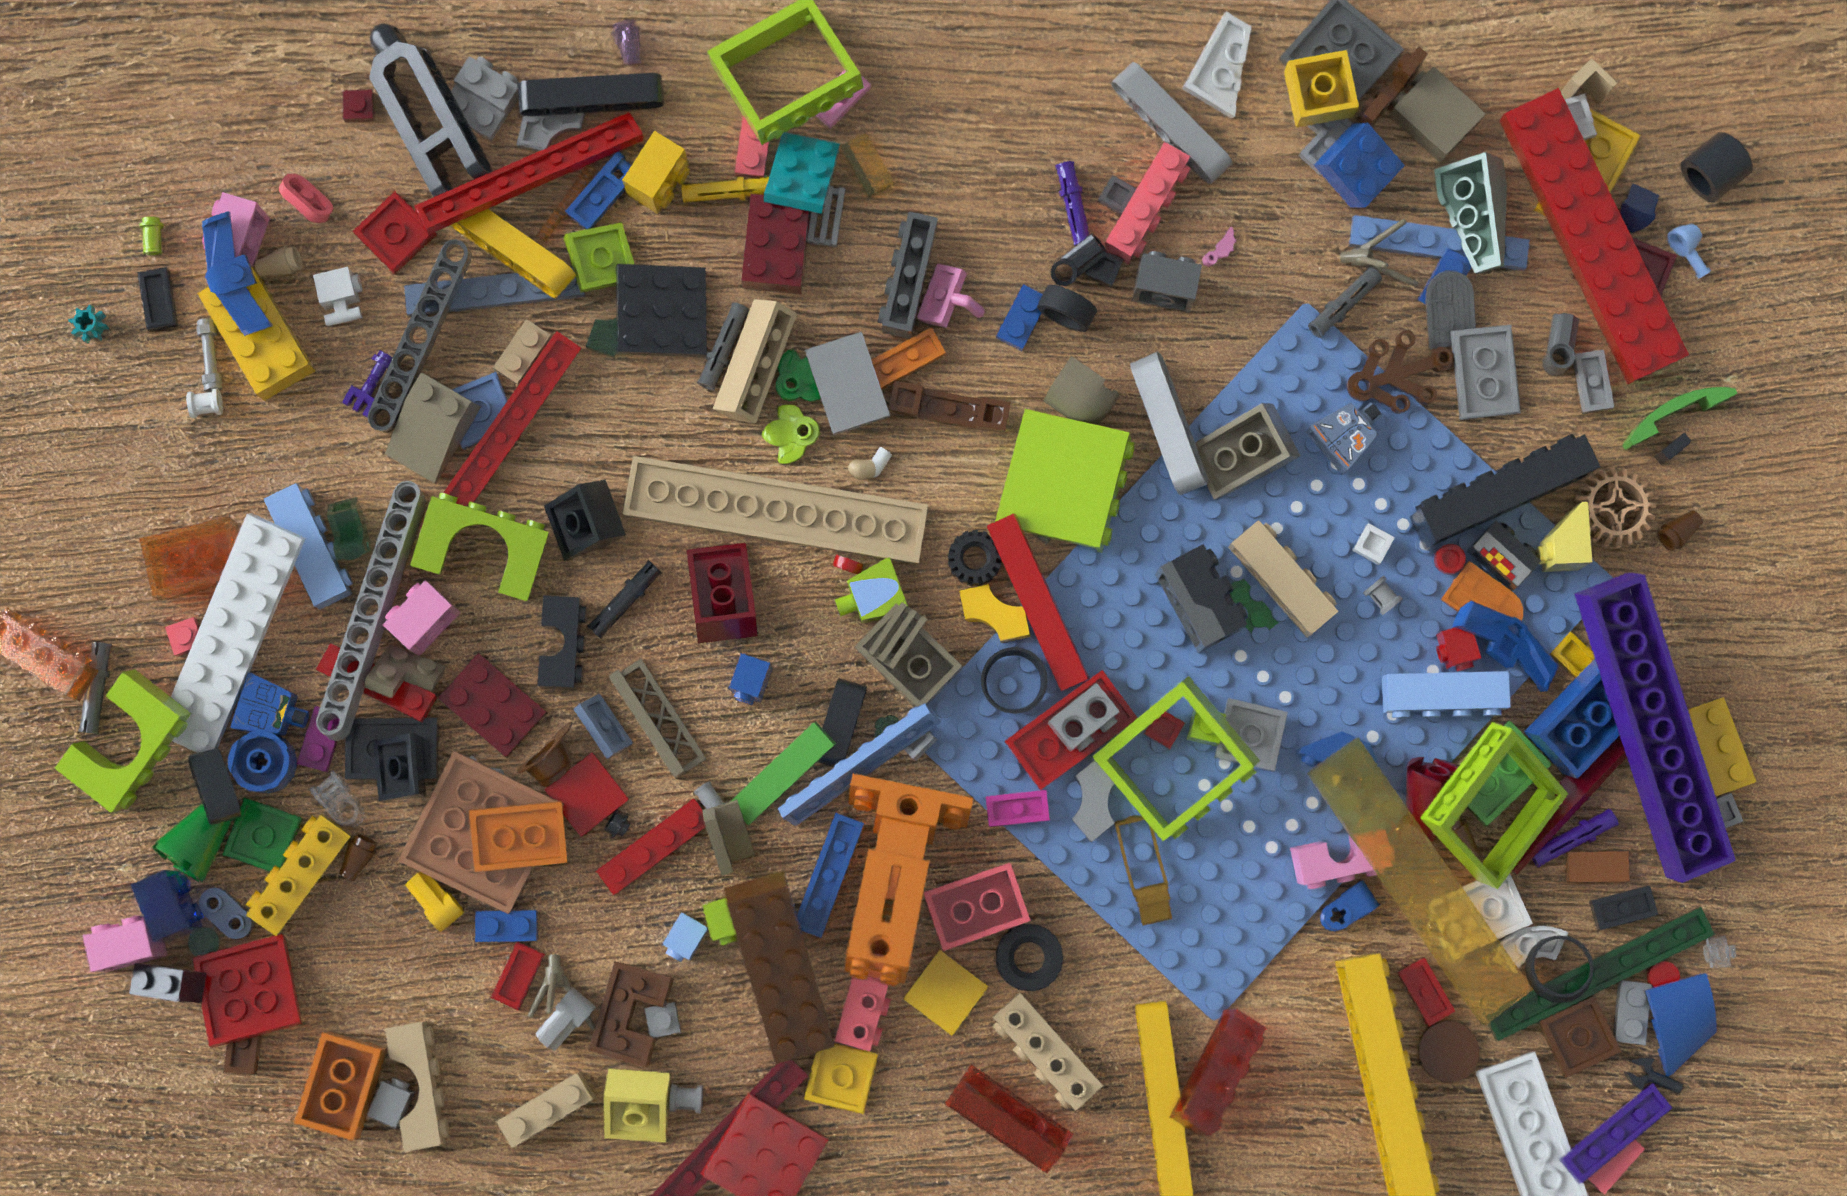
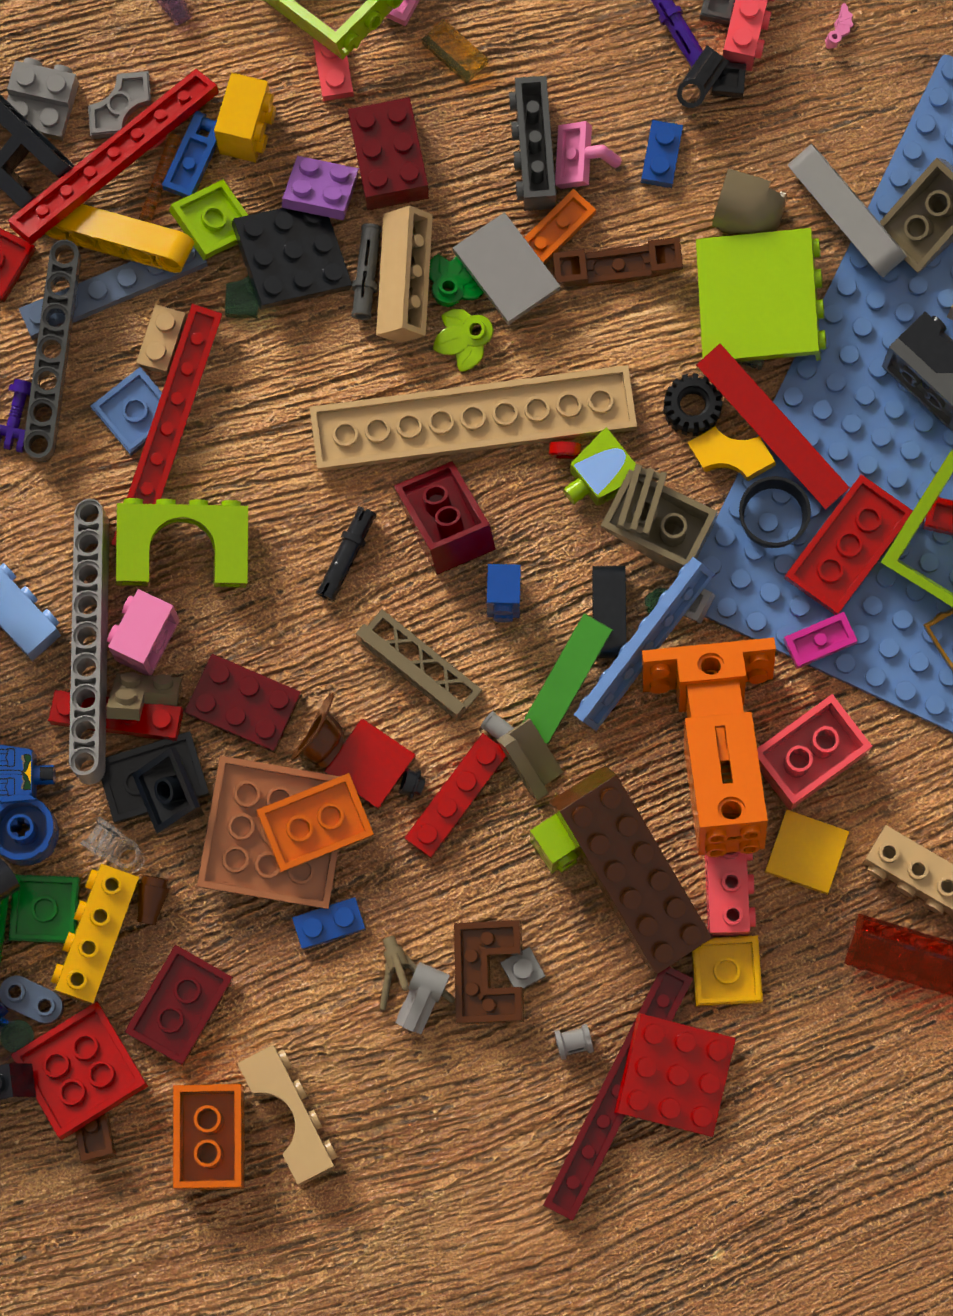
camera: 10 degrees left, 5 degrees down
magenta plate [297,706,340,773] -> none
clear green brick [327,497,371,560] -> none
light grey brick [367,1077,415,1128] -> none
dark tan slope [385,372,481,484] -> none
yellow piece [405,872,465,932] -> none
red tile [491,942,545,1010] -> none
tan brick [496,1071,596,1148] -> none
black beam [517,73,665,117] -> none
black arch [537,595,587,690] -> none
black slope [544,479,626,561] -> none
sand blue plate [573,694,633,759] -> none
light yellow slope [604,1069,670,1143] -> none
light blue brick [662,912,709,962] -> none
yellow pin [682,177,769,203] -> none
teal plate [764,132,840,214] -> none
blue plate [797,813,864,938] -> none
light grey tile [807,186,845,248] -> none
arm [848,447,892,480] -> none
black tyre [995,924,1063,992] -> none
black tyre [1037,285,1097,332] -> none
light grey brick [1047,683,1120,752] -> none
light grey tile [1072,760,1115,842] -> none
dark grey brick [1131,251,1202,313] -> none
none -> dark red plate [124,945,234,1066]
none -> medium lavender plate [282,156,359,220]

